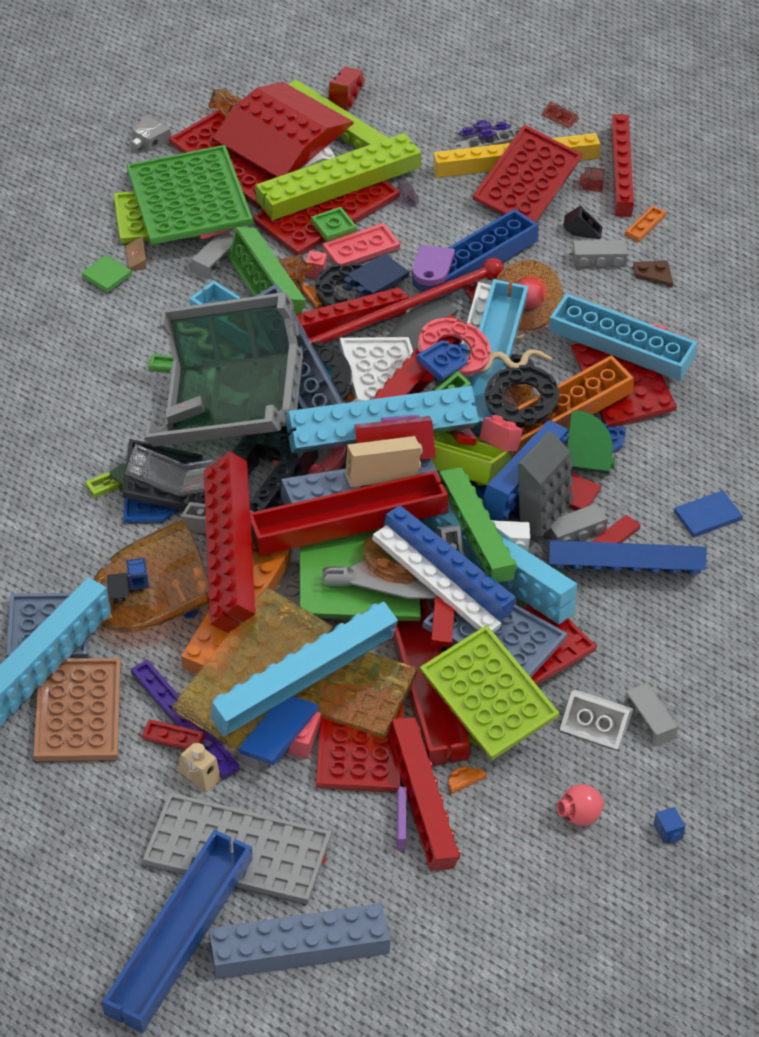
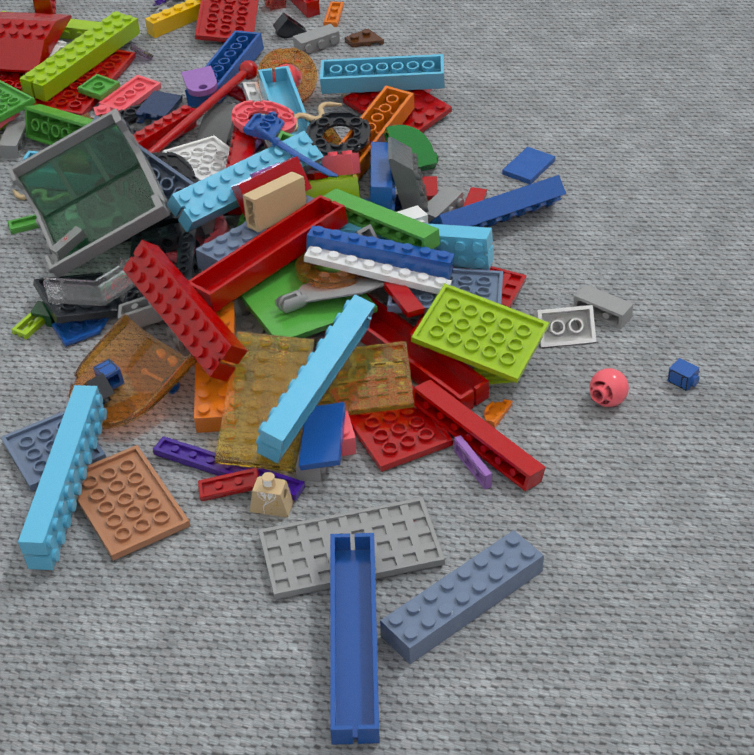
camera: 25 degrees left, 5 degrees down
none -> blue sword [253,124,338,178]

